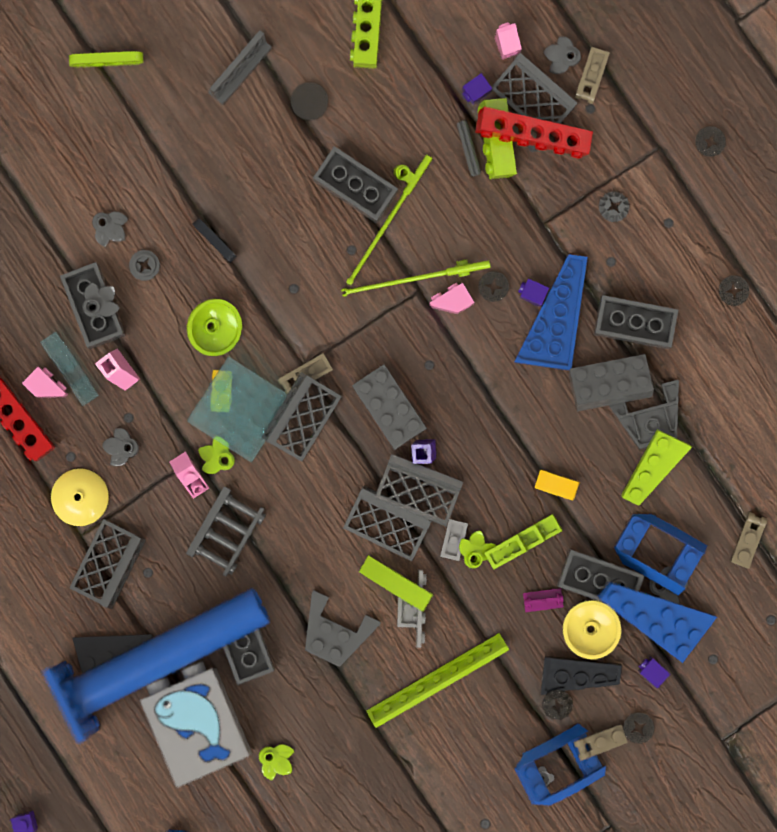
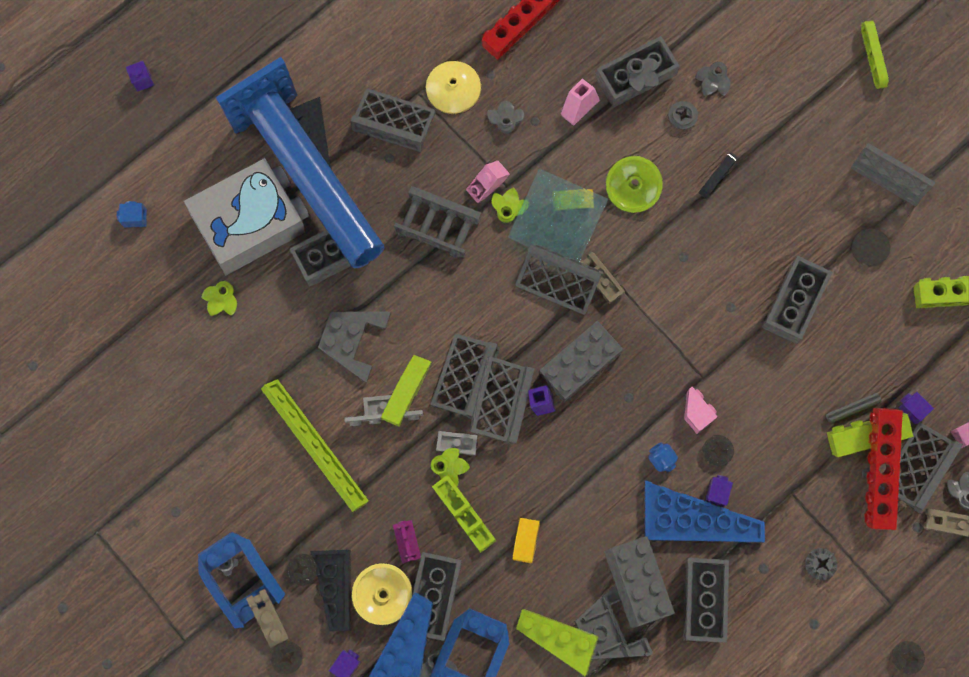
camera: 80 degrees right, 10 degrees down
bright pink slope [22,367,68,398] -> none
clear light blue slope [40,332,99,406] -> none
lime piece [341,260,491,296] -> none
lime piece [346,155,432,285] -> none
none -> blue head [649,442,678,472]

